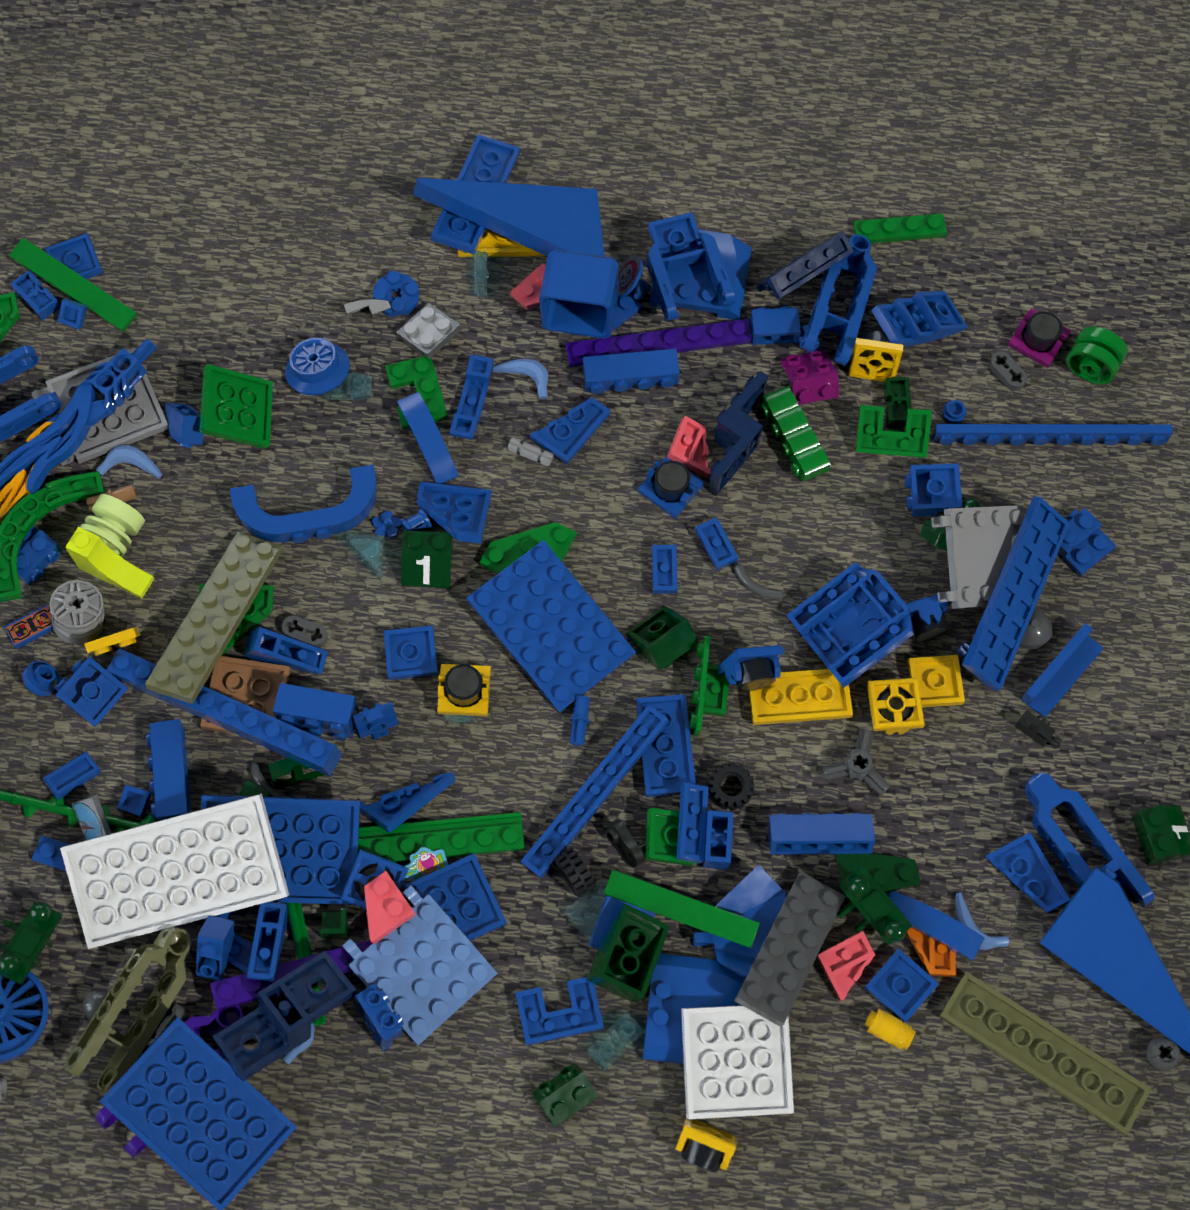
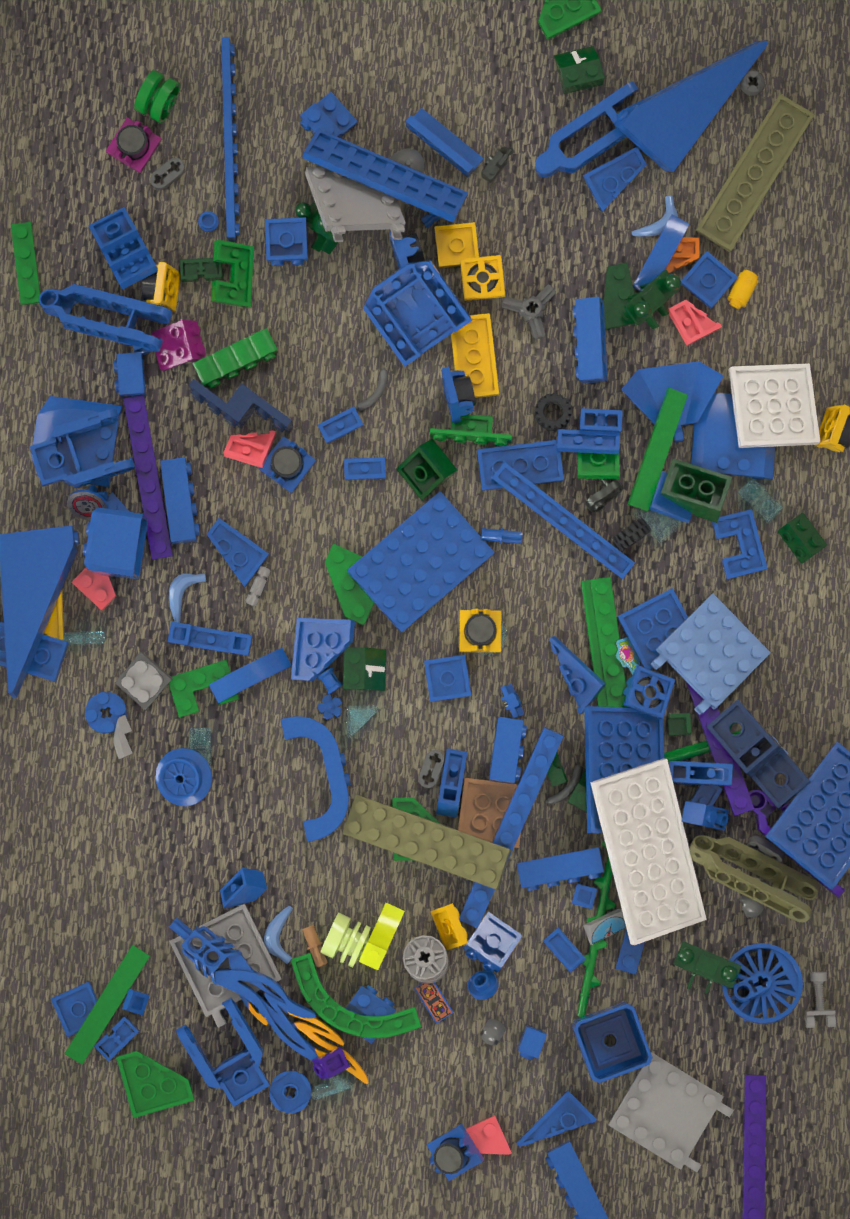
camera: 90 degrees left, 15 degrees up
green plate [199,364,273,449] -> none
blue plate [355,984,404,1052] -> none
coral wing [364,871,416,944] -> none
dark grey plate [734,871,846,1027] -> none
dark blue fence [755,231,854,299] -> none

